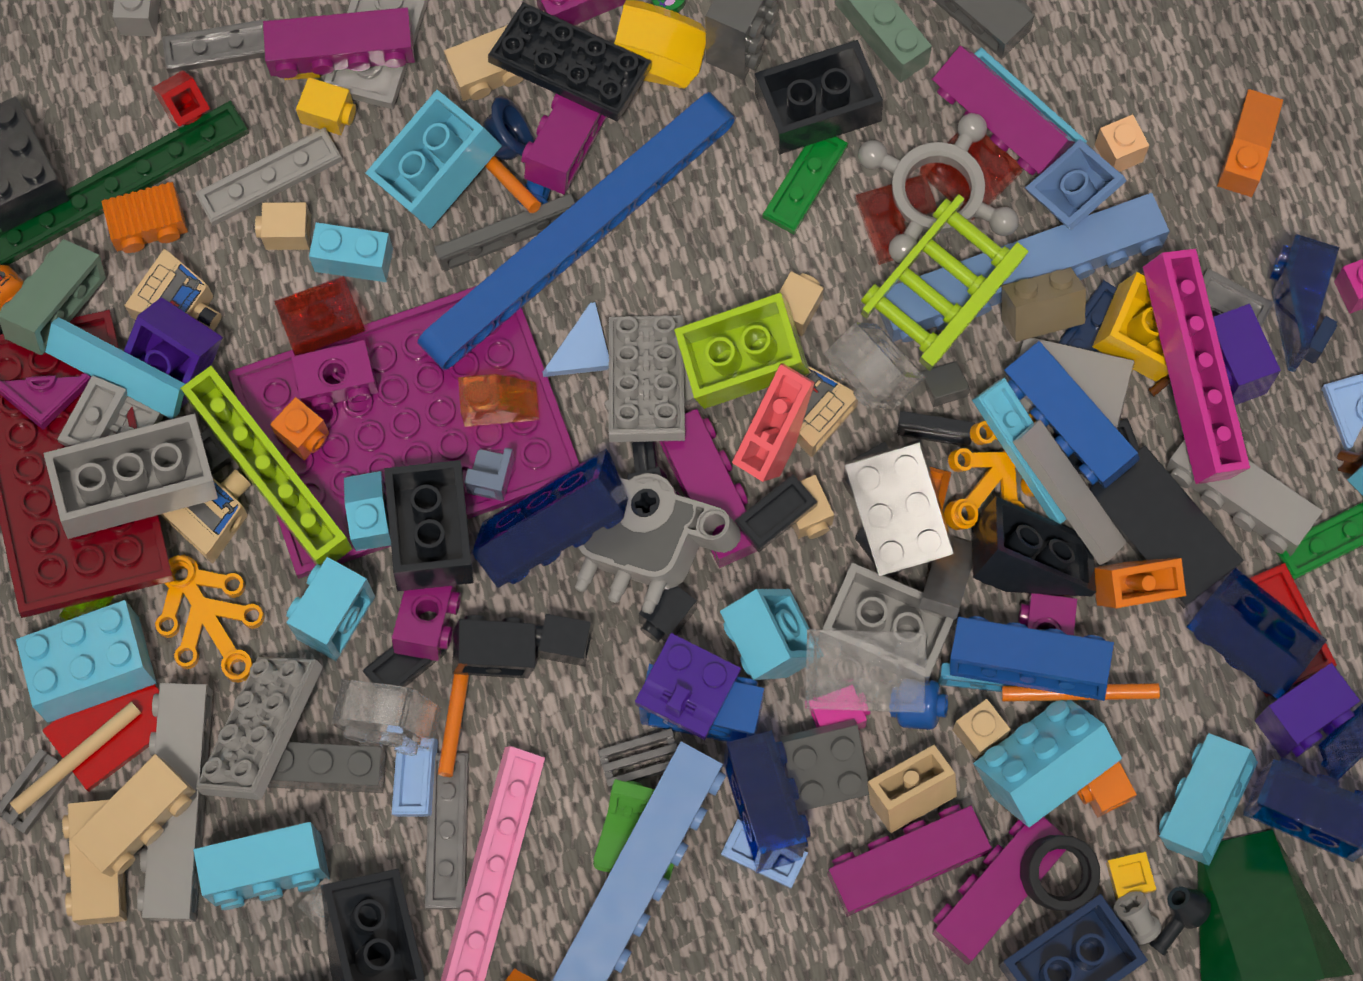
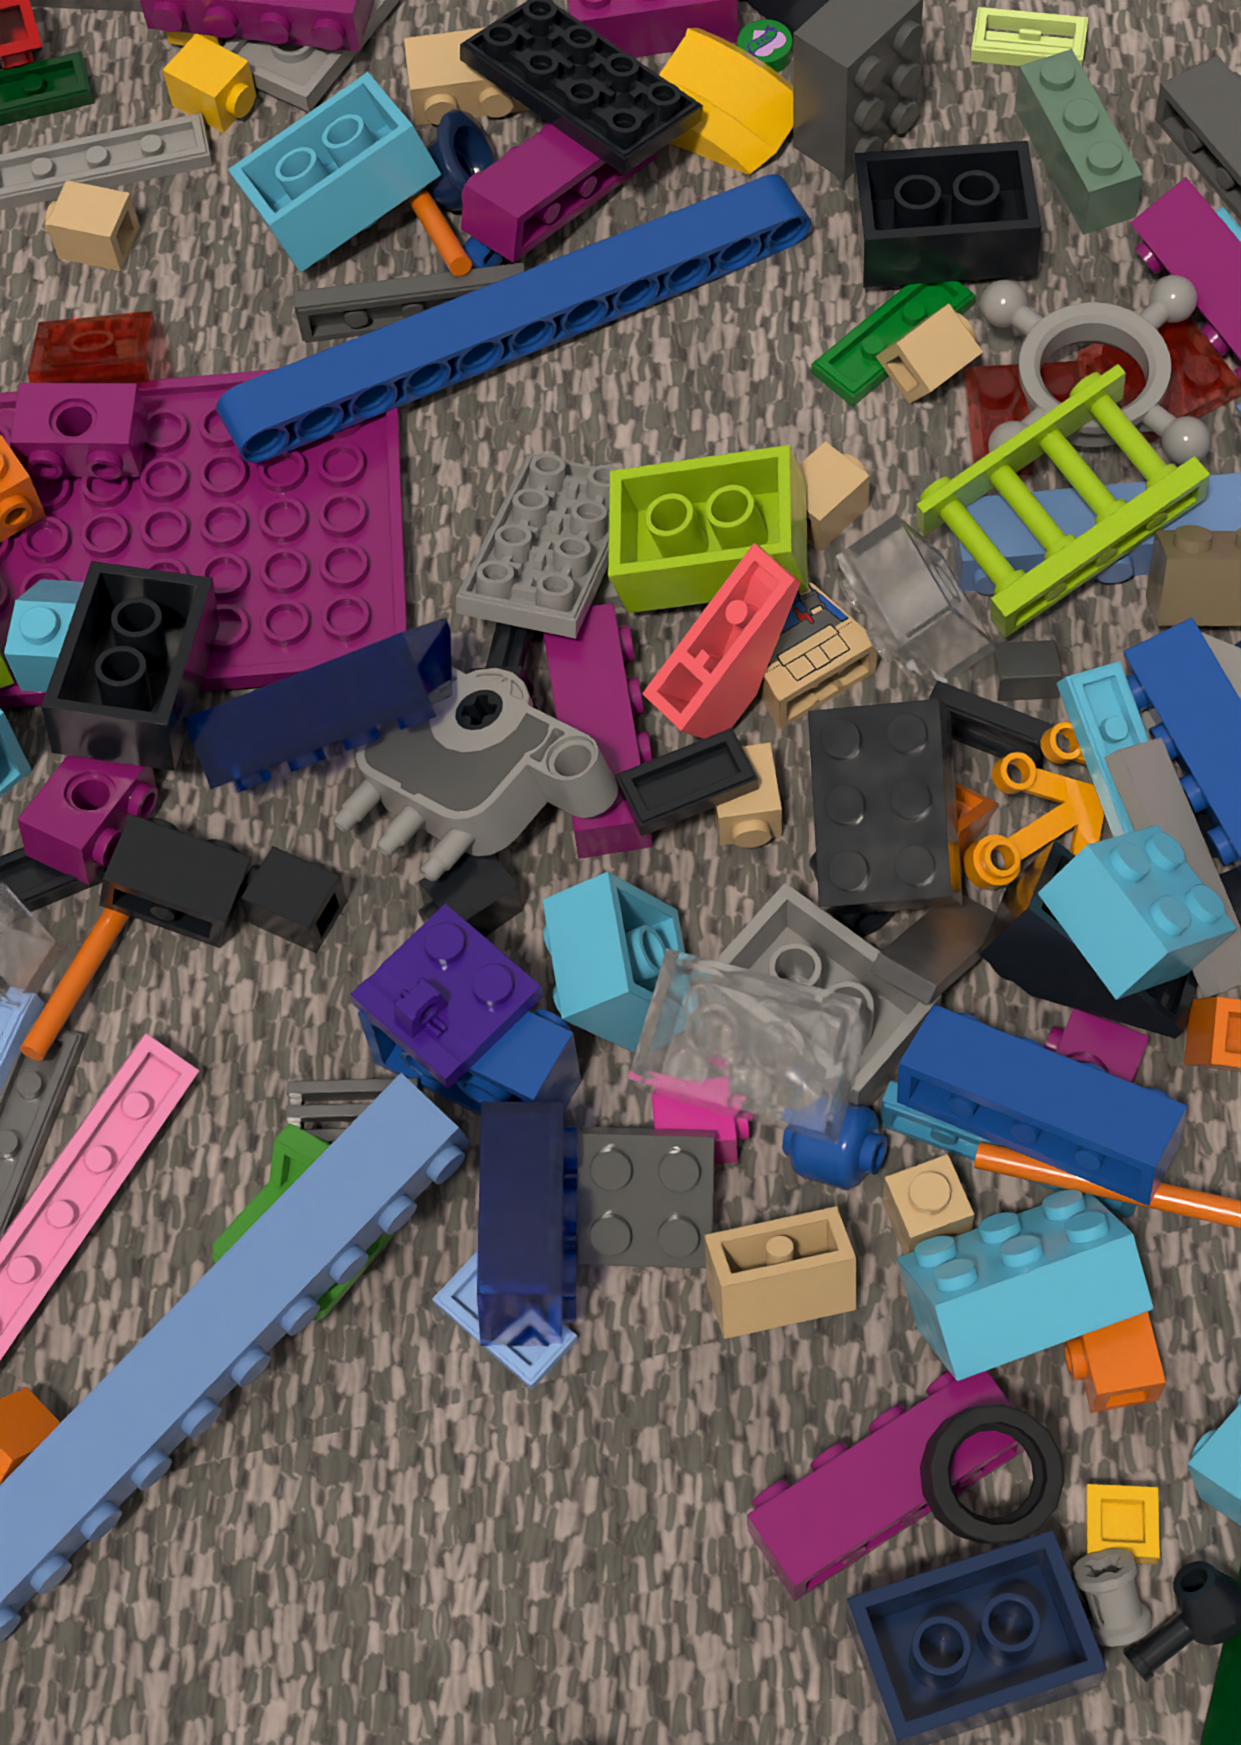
camera: 20 degrees right, 10 degrees down
medium azure brick [309,222,393,282] -> none
clear orange slope [458,374,539,427] -> none
sand blue panel [464,448,515,501] -> none
light blue tile [542,302,609,377] -> none
magenta brick [827,804,992,917] -> none
none -> tan brick [875,304,983,404]
none -> medium azure brick [1038,825,1237,1000]

